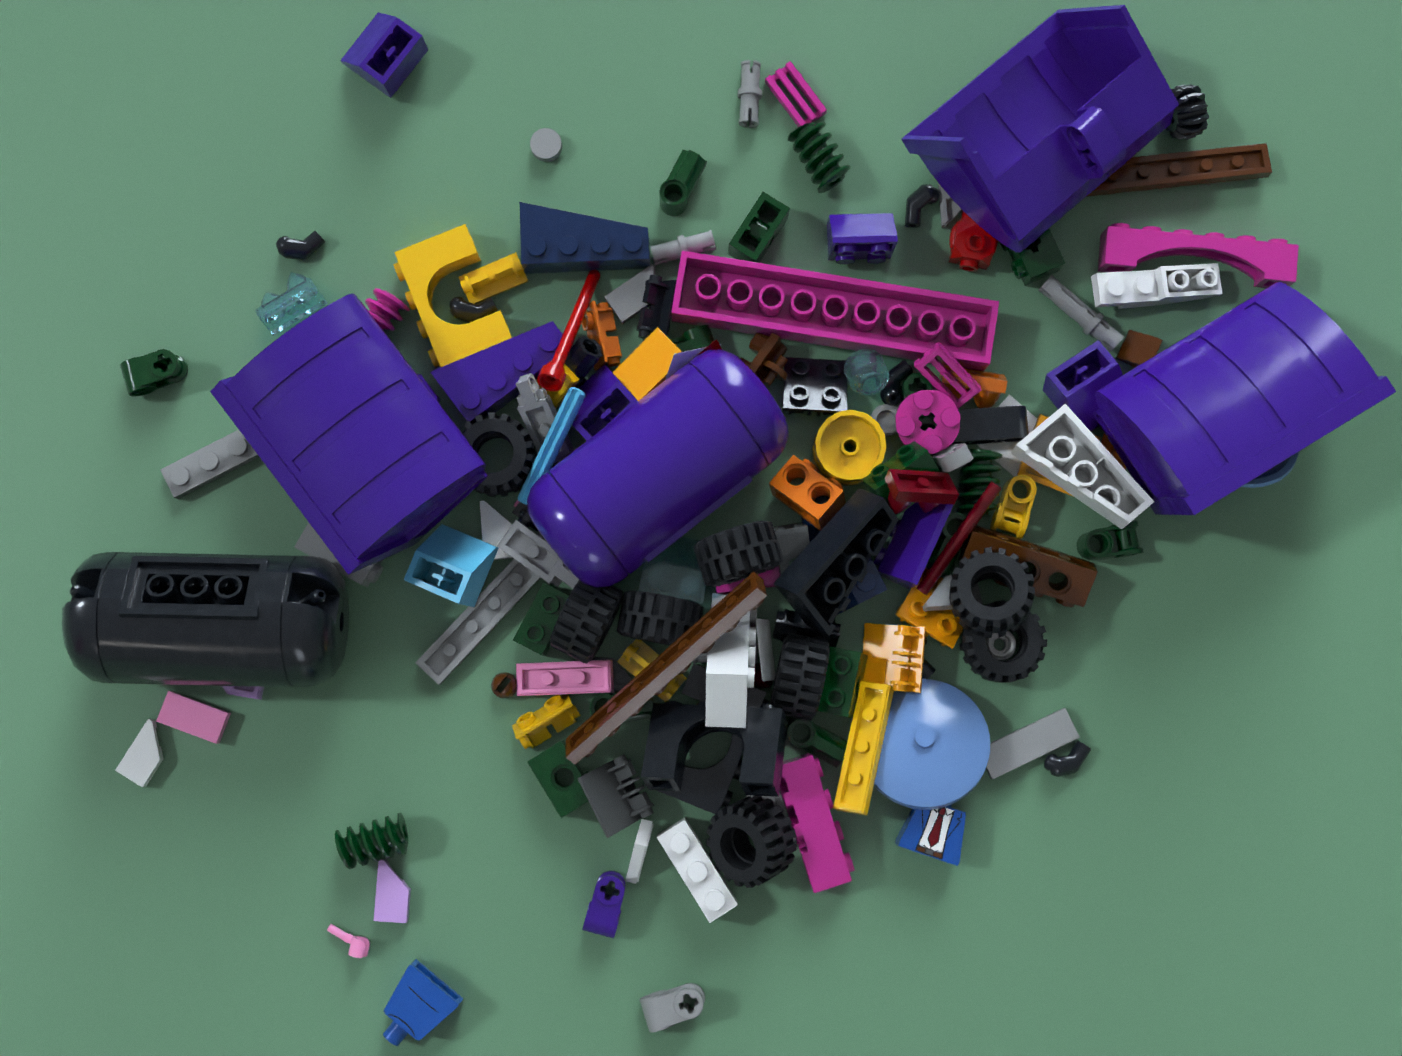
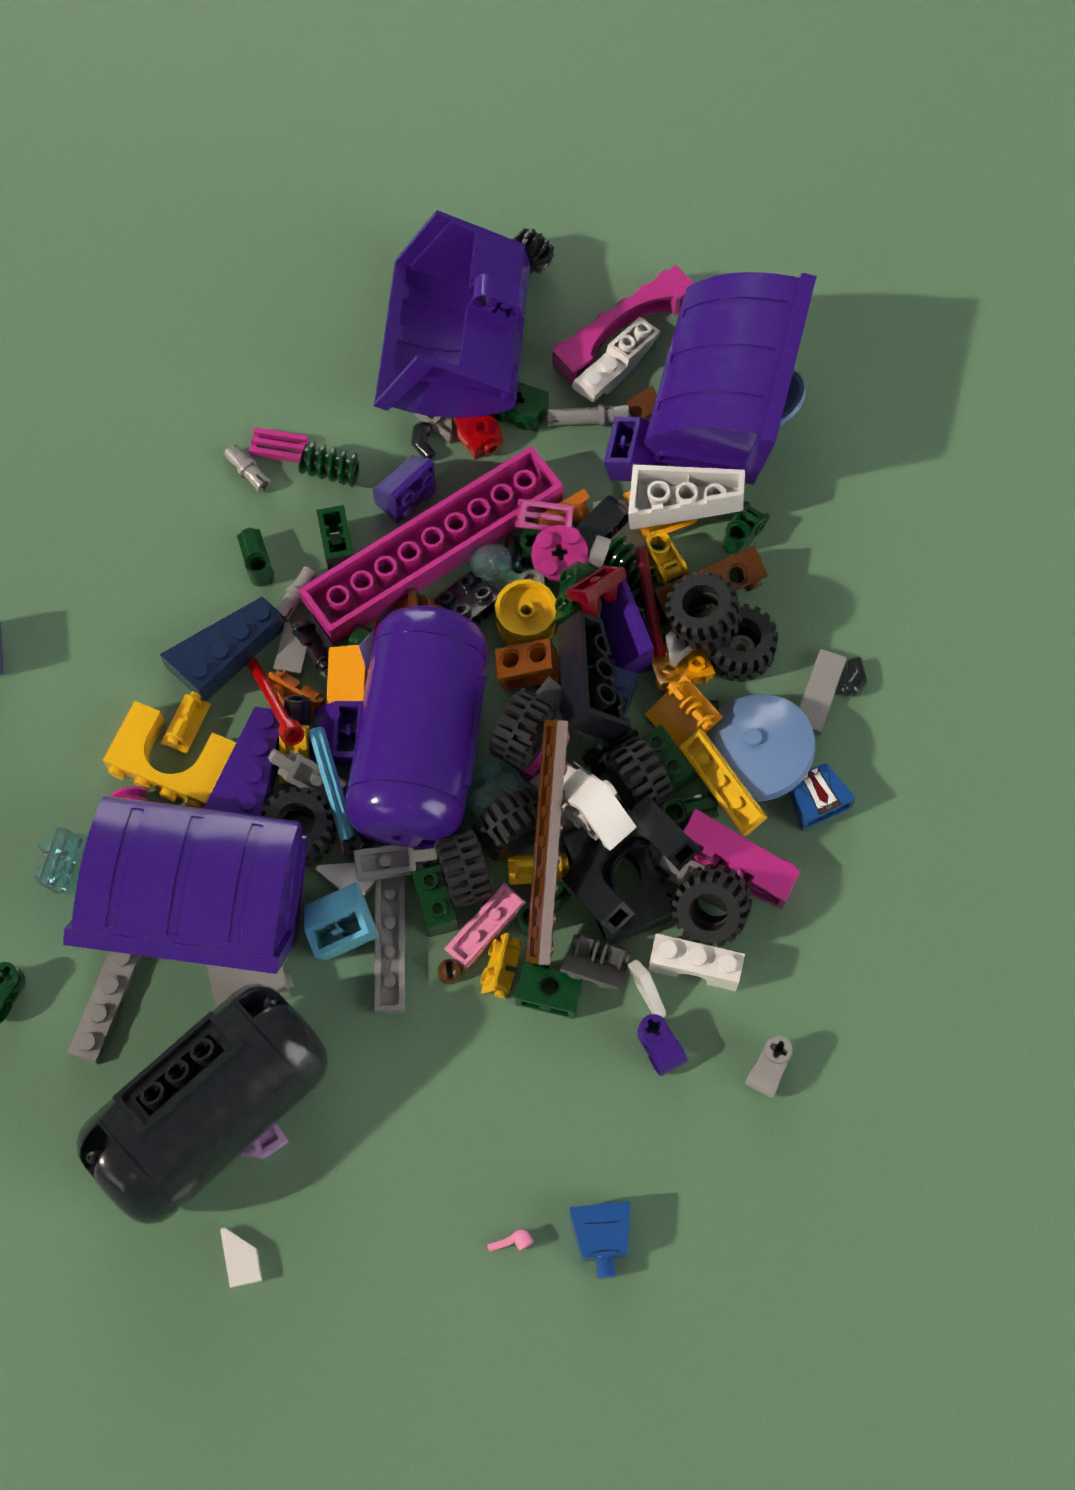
camera: 45 degrees left, 15 degrees down
bright pink tile [156,691,231,744] -> none
black arm [276,230,325,260] -> none
dark green piece [335,813,408,869] -> none
lavender tile [373,859,411,923] -> none
black arm [449,297,498,323] -> none
light grey tile [530,128,562,162] -> none
reddish brown plate [1086,143,1272,197] -> none

